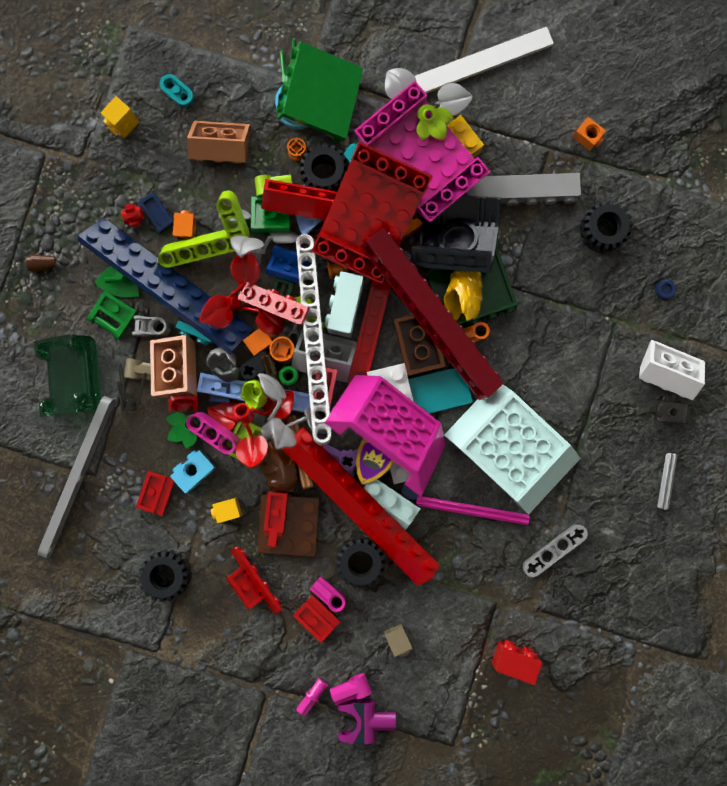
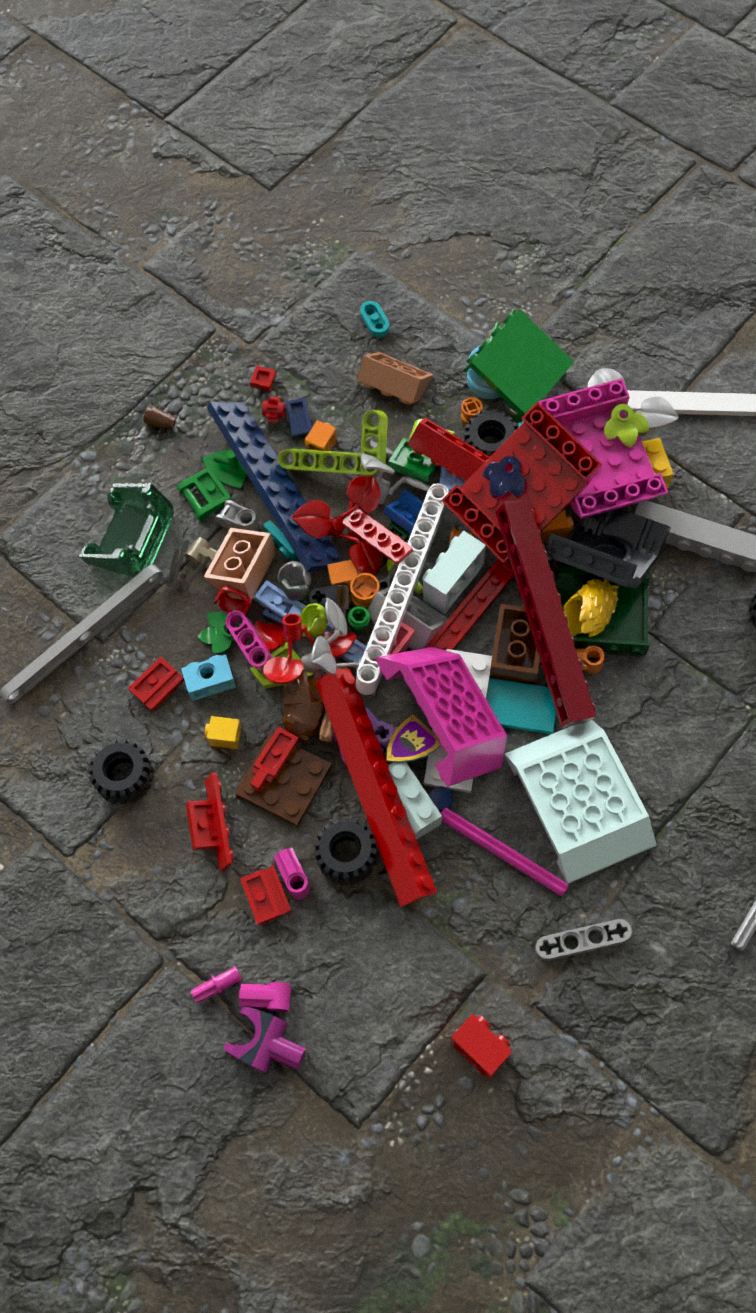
camera: 25 degrees right, 20 degrees down
yellow brick [100,96,139,138] -> none
dark tan brick [384,624,412,657] -> none
none -> red plate [250,366,277,392]
none -> clear blue plate [483,456,525,498]

